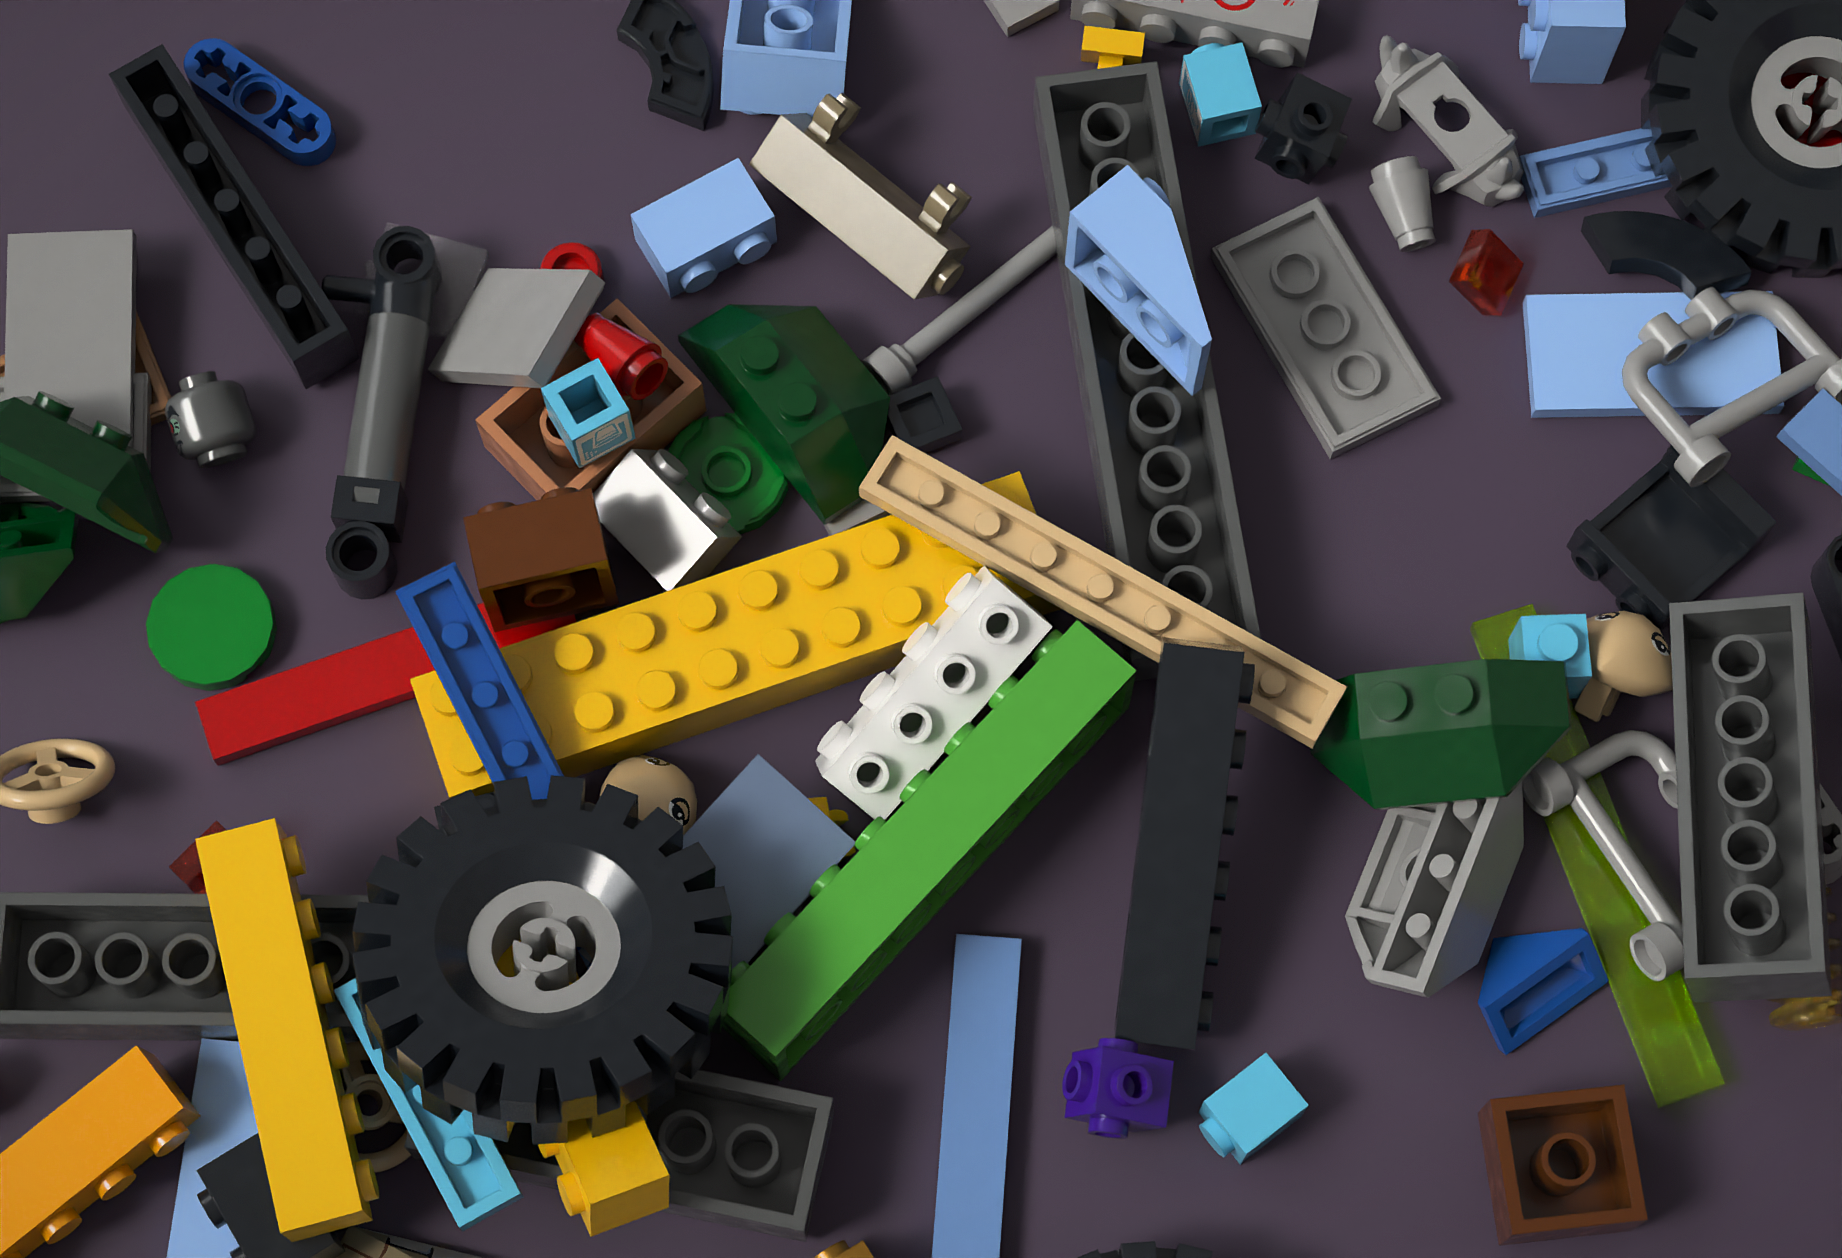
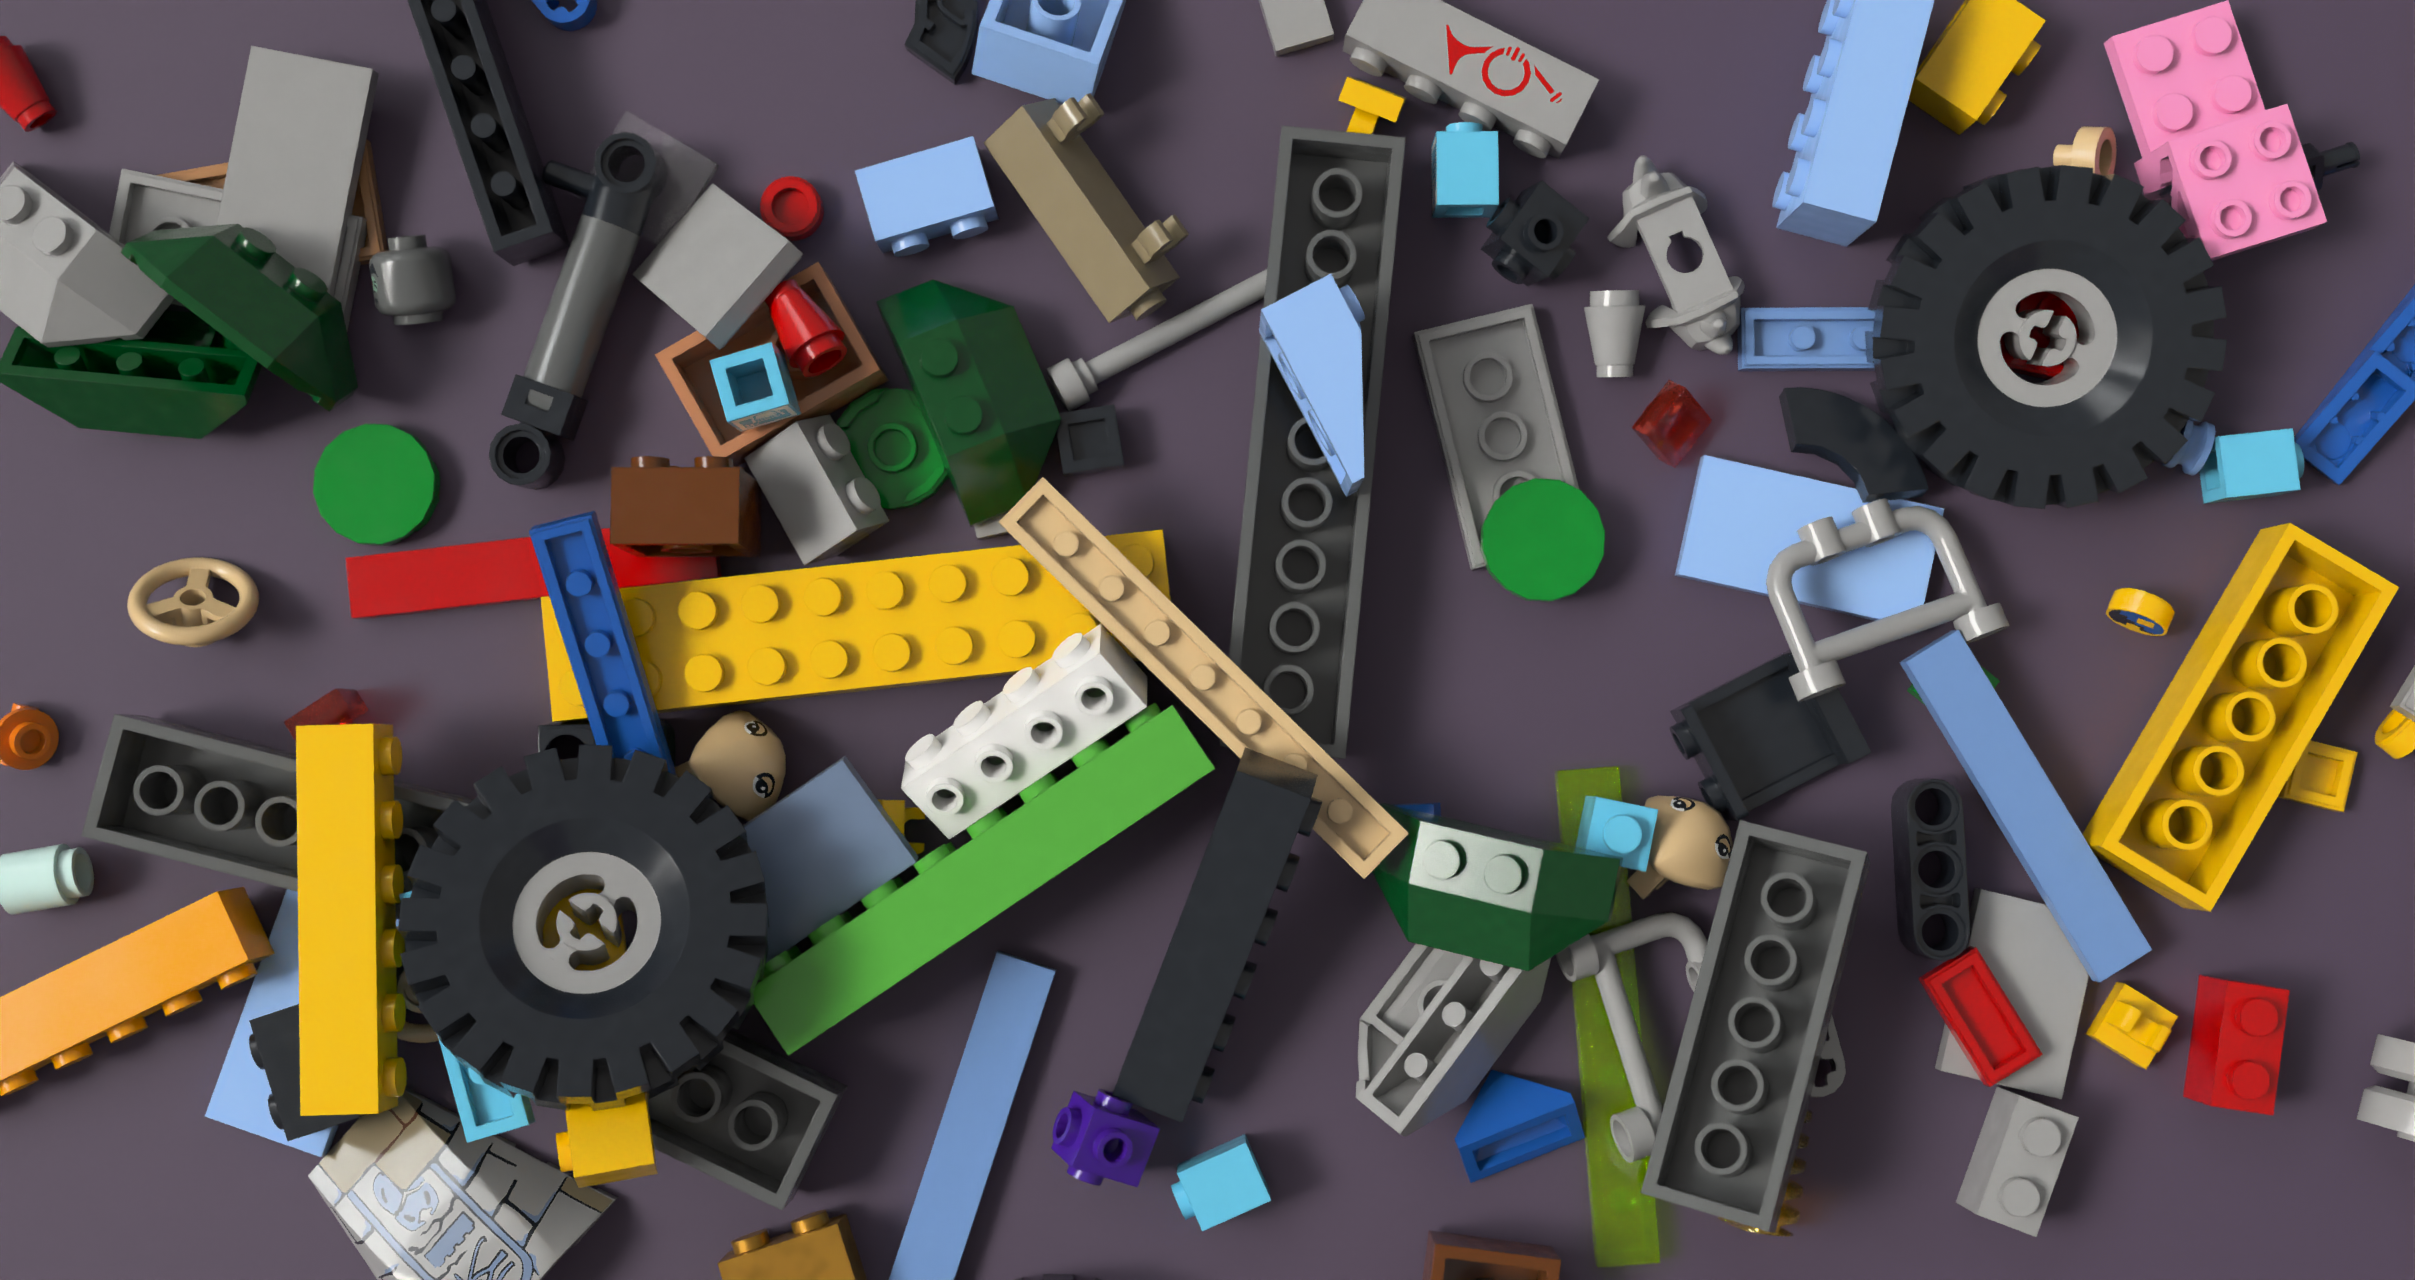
camera: 15 degrees right, 15 degrees up
none -> green tile [1480,478,1605,602]

